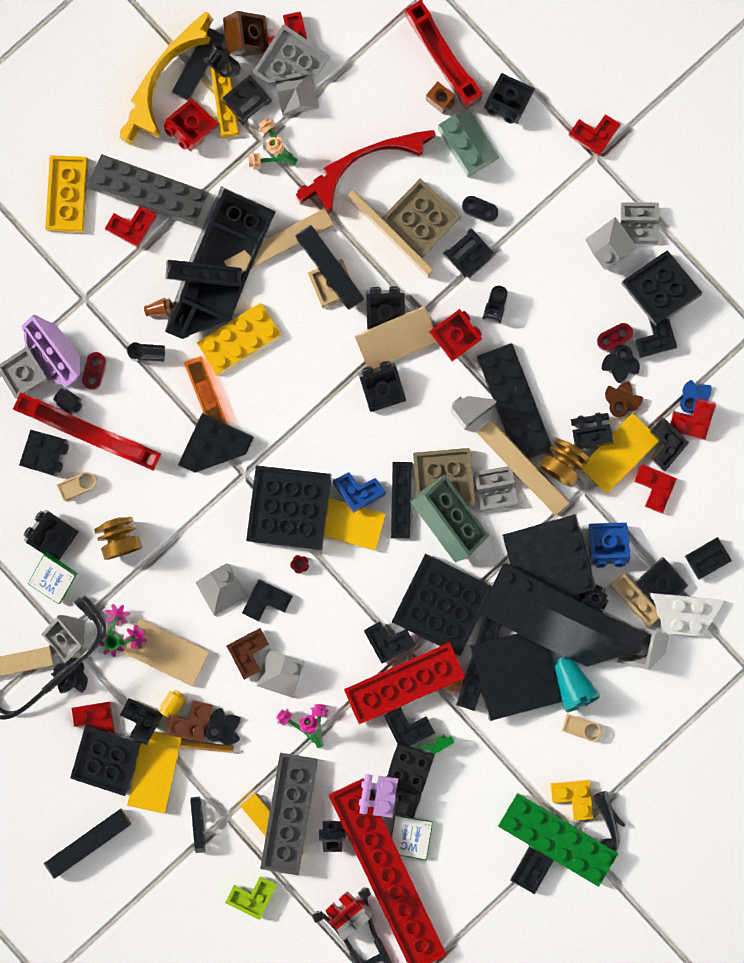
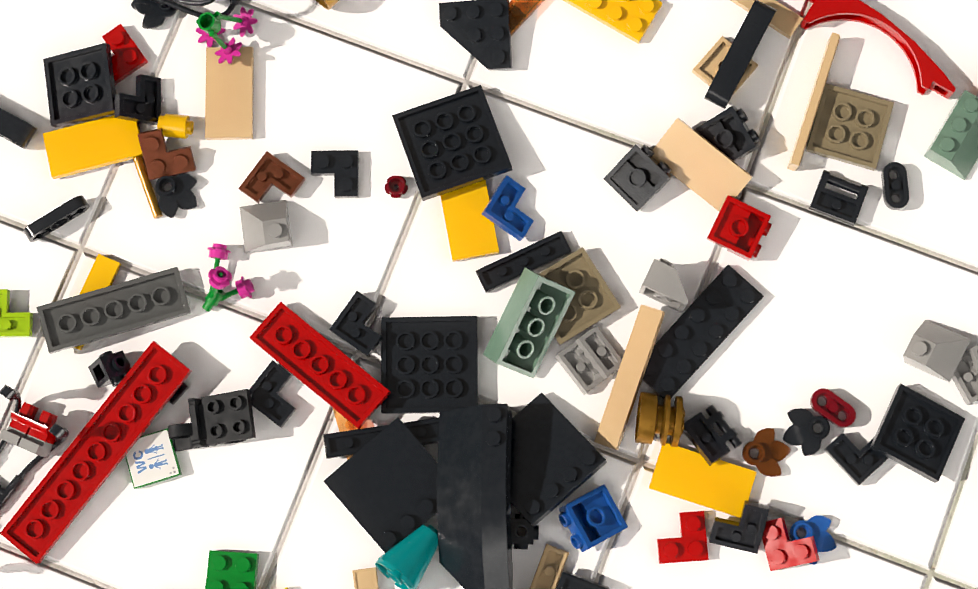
camera: 70 degrees right, 5 degrees down
light grey slope [195,563,247,616] -> none
lavender plate [359,774,398,818] -> none
green plate [420,734,454,754] -> none
black piece [482,285,508,324] -> none

